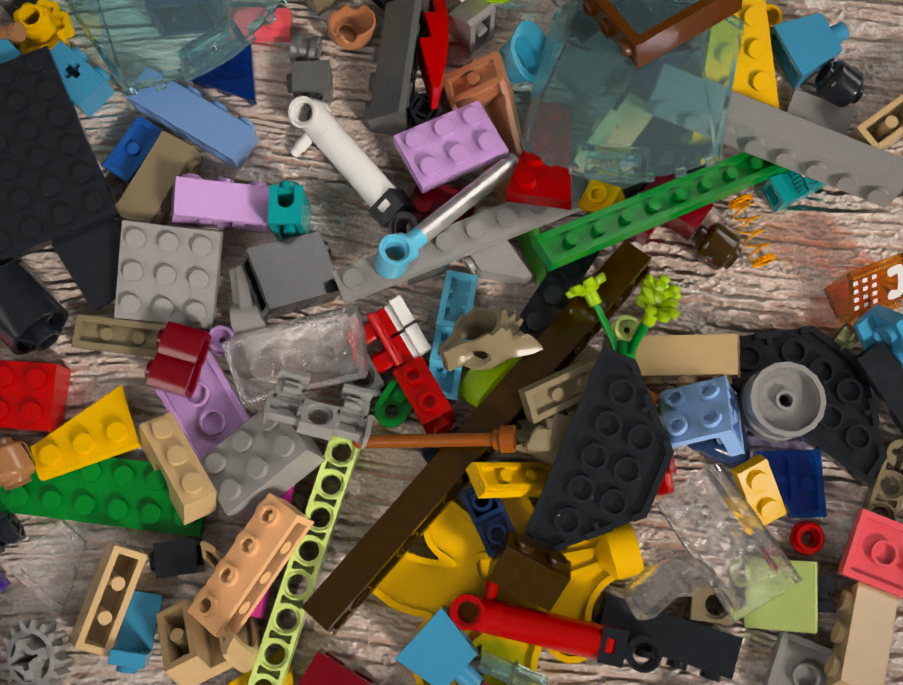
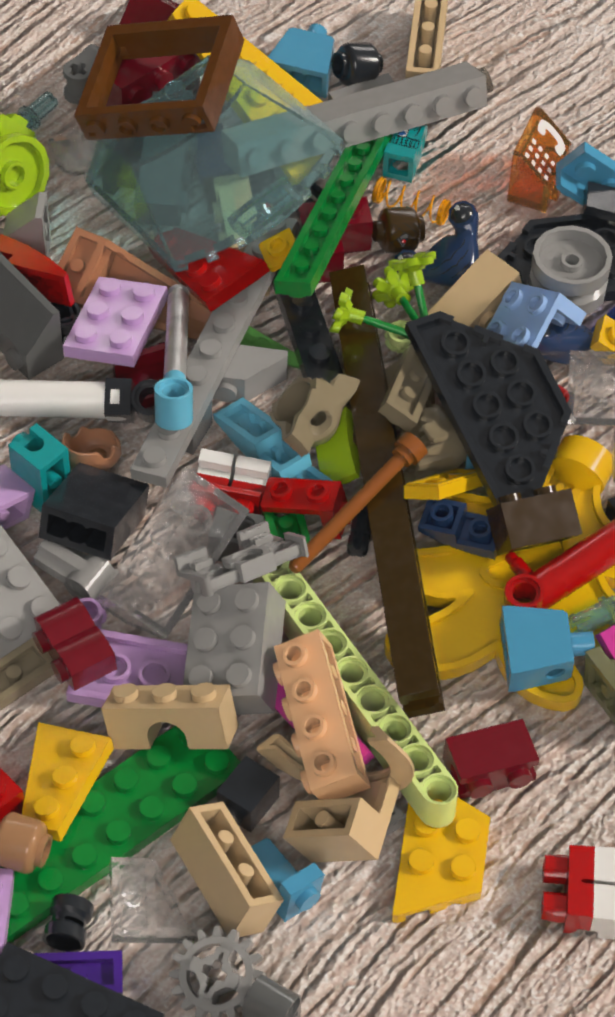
camera: 50 degrees left, 25 degrees down
medium azure piece [499,20,549,84] -> none
olive plate [832,322,859,351] -> none
none -> nougat hair [61,426,122,471]
none -> dark blue head [394,201,479,287]

